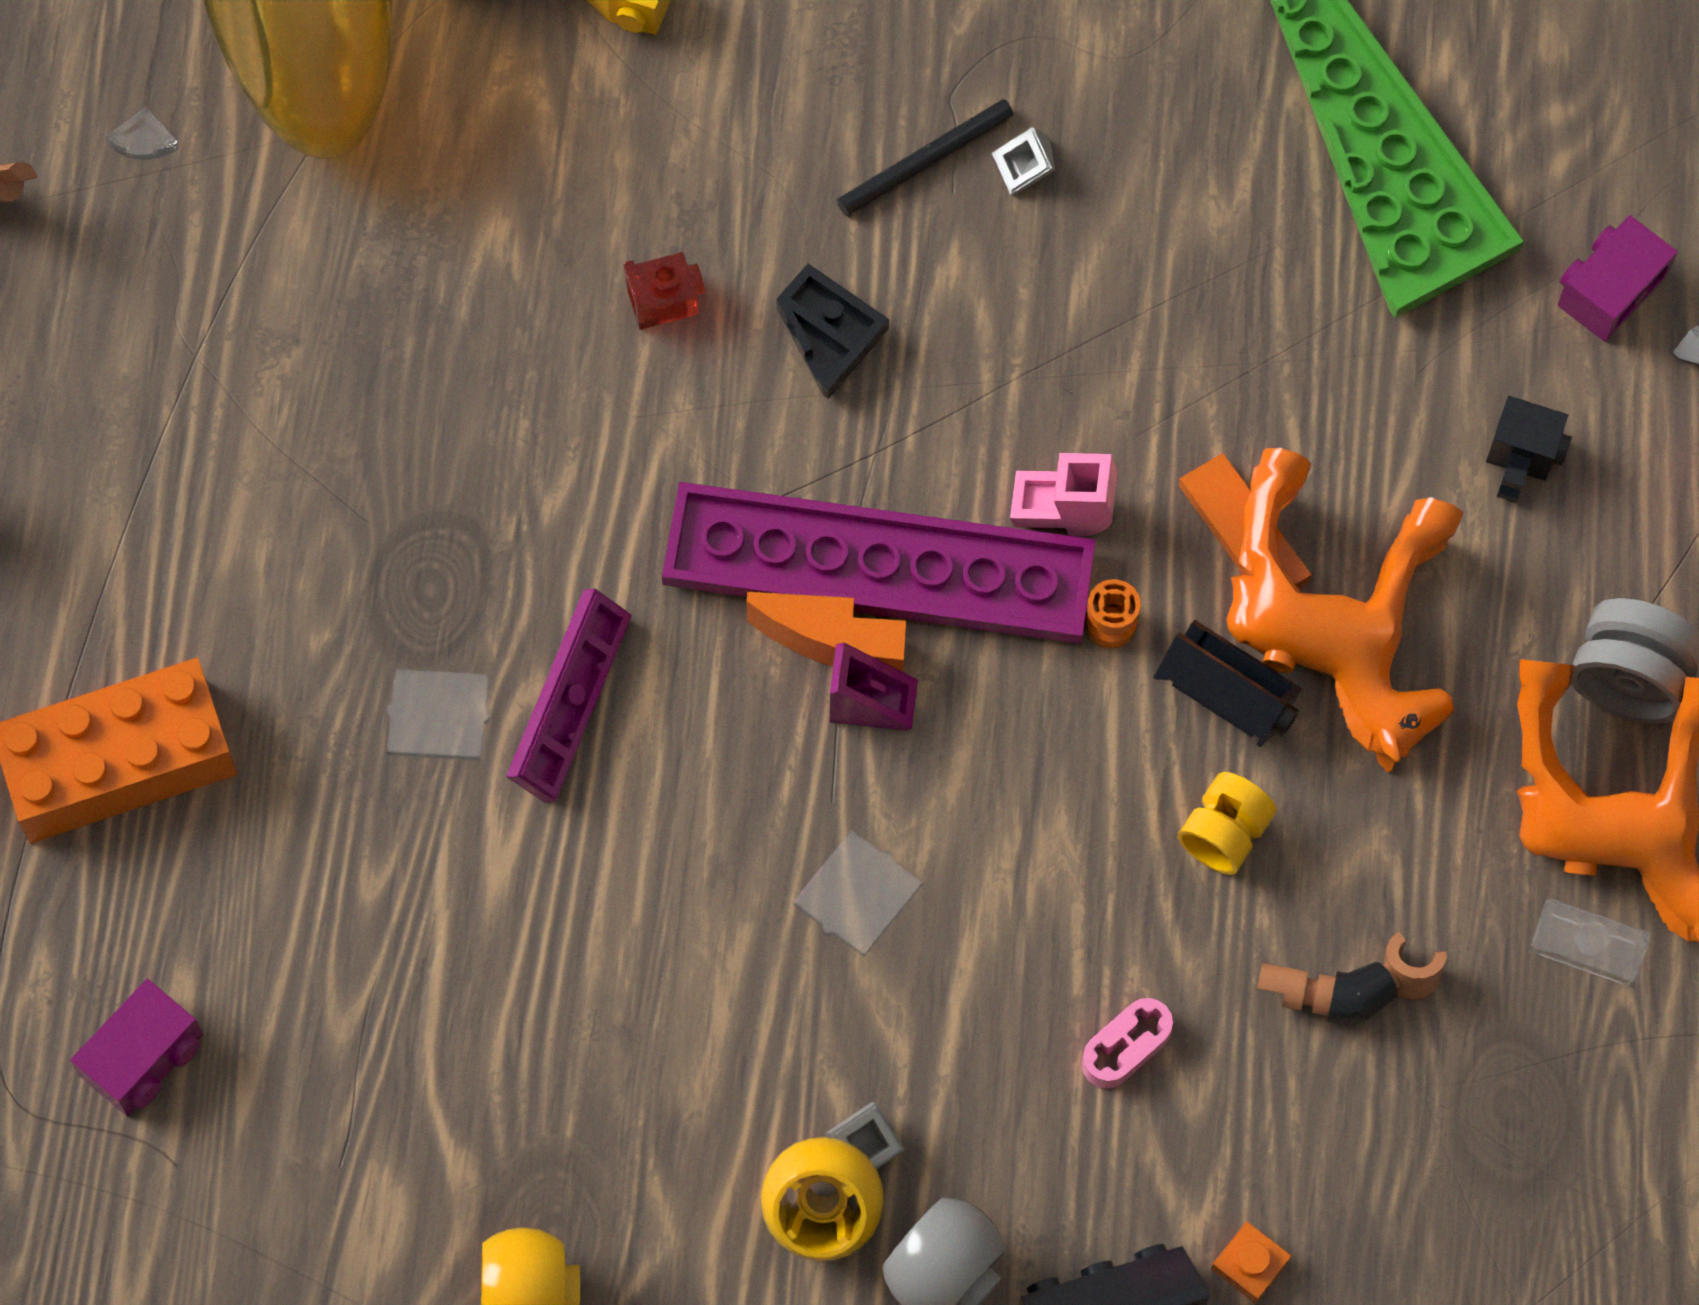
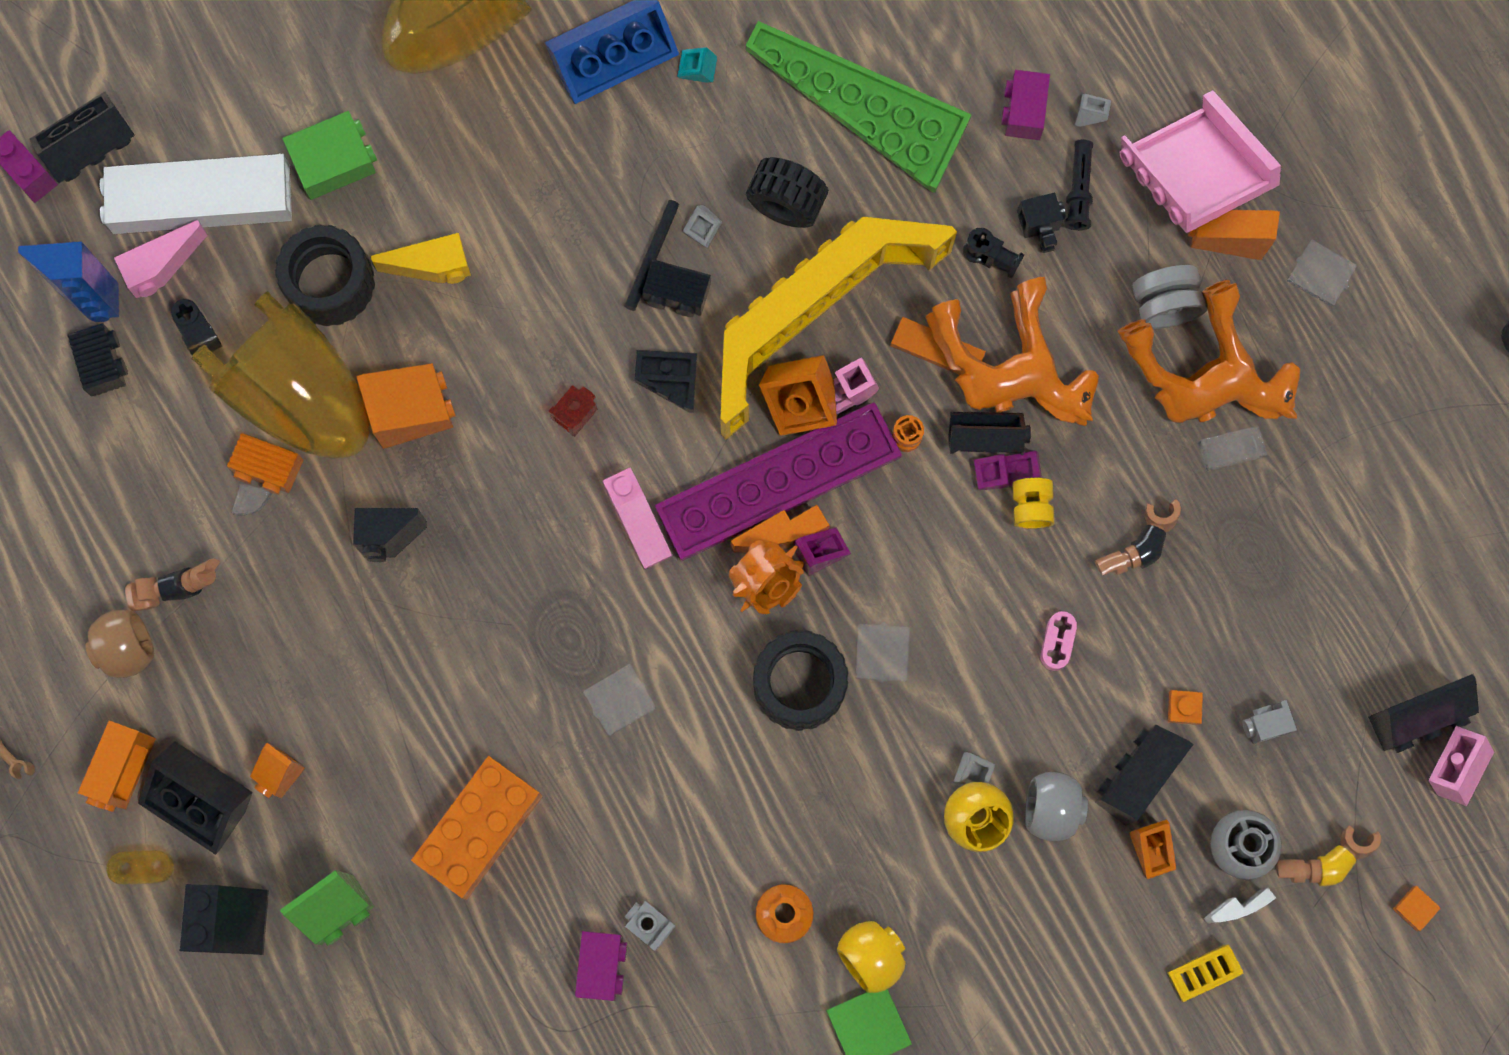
camera: 35 degrees left, 10 degrees up
magenta plate [506,588,632,802] -> none
none -> orange brick [227,433,303,495]
none -> black slope [353,508,427,562]
none -> orange slope [356,363,456,449]
none -> bright pink slope [603,467,672,570]
none -> light grey brick [625,901,676,952]
none -> black brick [643,259,711,317]
none -> yellow slope [720,217,957,439]
none -> orange brick [729,540,804,614]
none -> black tyre [745,157,829,228]
none -> black tyre [753,630,849,731]
none -> orange piece [756,884,813,943]
none -> orange slope [759,355,837,436]
none -> black connector [963,228,1025,278]
none -> magenta slope [974,450,1042,490]
none -> black pin [1064,139,1093,231]

